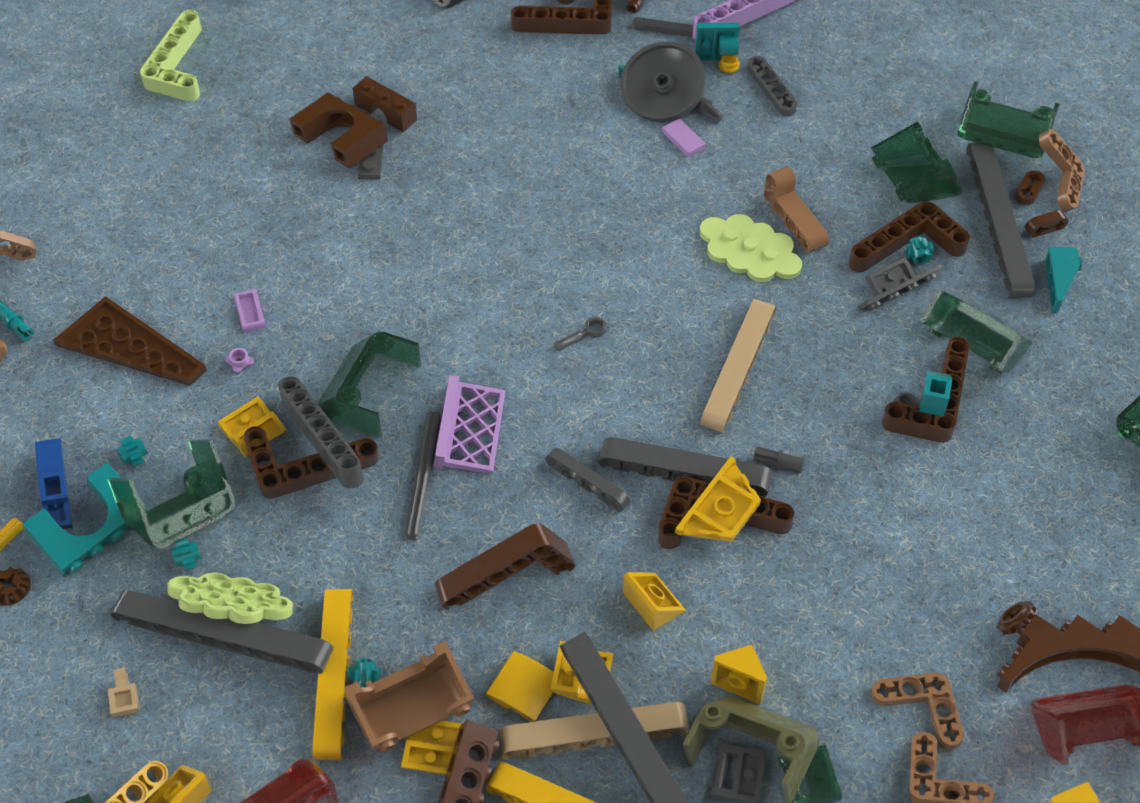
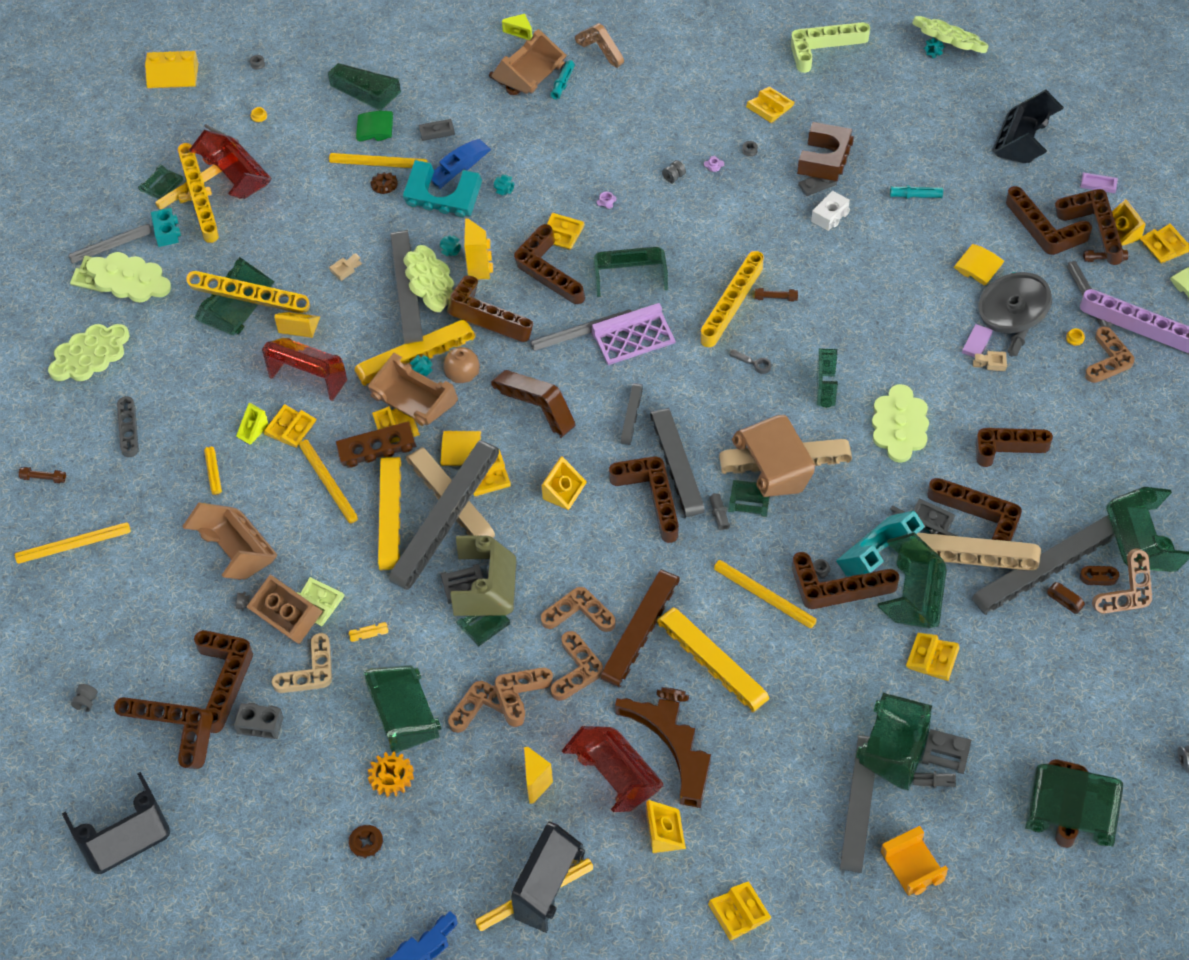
camera: 65 degrees right, 0 degrees up
reddish brown wing [53,296,207,386] -> none
clear green windscreen [108,439,235,548] -> none
lavender tile [233,289,266,333] -> none
dark grey beam [278,376,364,489] -> none
reddish brown arch [352,76,417,132] -> none
yellow wing [675,456,761,542] -> none
teal plate [695,22,739,61] -> none
yellow slope [711,644,767,705] -> none
dark grey beam [747,56,797,116] -> none
medium nougat beam [764,166,829,253] -> none
clear green windscreen [871,121,963,204] -> none
teal gear [904,237,934,265] -> none
teal slope [919,370,952,417] -> none
teal slope [1045,247,1082,314] -> none
none -> medium nougat cylinder [443,347,480,383]
none -> reddish brown beam [447,275,534,342]
none -> yellow slope [464,218,493,279]
none -> medium nougat beam [541,587,616,632]
none -> reddish brown beam [601,569,680,688]
none -> yellow beam [657,607,769,713]
none -> dark grey wheel [662,160,686,184]
none -> yellow beam [701,251,764,348]
none -> lavender plate [704,156,724,172]
none -> yellow axle [714,560,817,628]
none -> clear green plate [728,480,770,517]
none -> medium nougat windscreen [732,415,815,497]
none -> dark grey bush [742,141,758,156]
none -> yellow slope [746,87,795,123]
none -> reddish brown bar [754,288,798,302]
none -> white brick [811,191,850,231]
none -> clear green panel [816,348,838,408]
none -> teal arch [836,511,925,577]
none -> teal pin [890,185,943,199]
none -> tan beam [900,533,1041,570]
none -> yellow slope [906,632,960,681]
none -> yellow slope [954,244,1004,286]
none -> tan plate [973,351,1007,371]
none -> reddish brown beam [975,428,1053,467]
none -> medium nougat beam [1085,327,1134,383]

